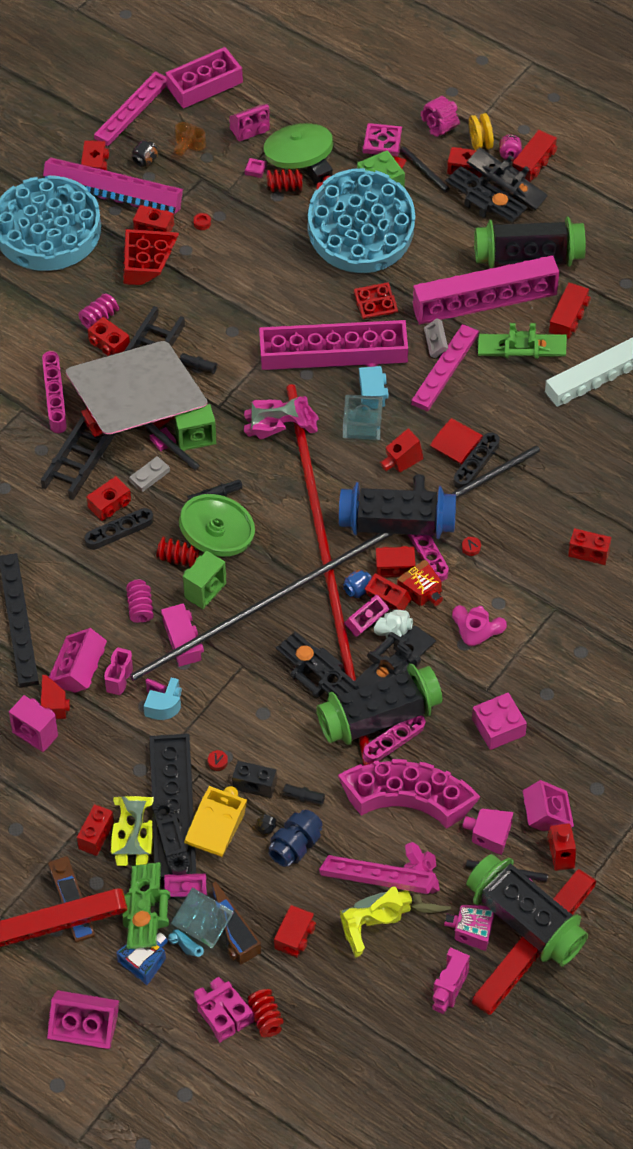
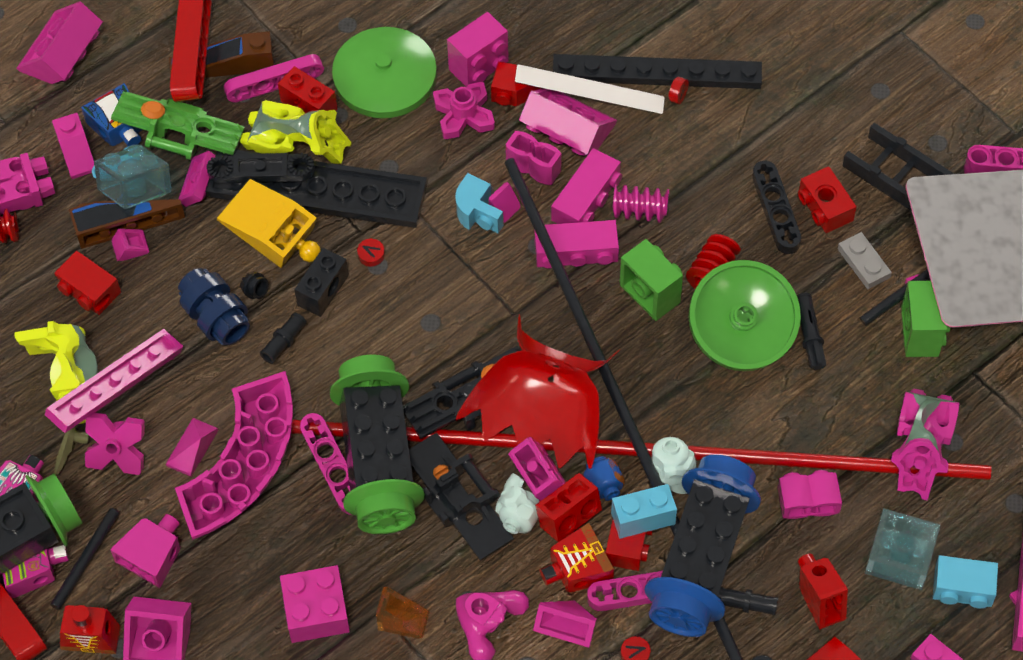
camera: 105 degrees right, 5 degrees up
none -> dark pink slope [52,113,95,179]
none -> dark pink slope [112,229,149,261]
none -> dark pink slope [166,418,218,477]
none -> dark pink beam [223,54,324,102]
none -> bright green dish [332,27,437,118]
none -> clear orange slope [376,587,430,639]
none -> dark pink plant [433,82,495,139]
none -> red piece [456,314,620,469]
none -> white sticker [515,65,664,114]
none -> dark pink slope [533,600,597,648]
none -> dark pink brick [551,148,622,224]
none -> medium azure brick [611,484,677,539]
none -> light aqua head [652,437,696,494]
none -> red tile [668,76,689,104]
none -> dark pink brick [777,470,842,519]

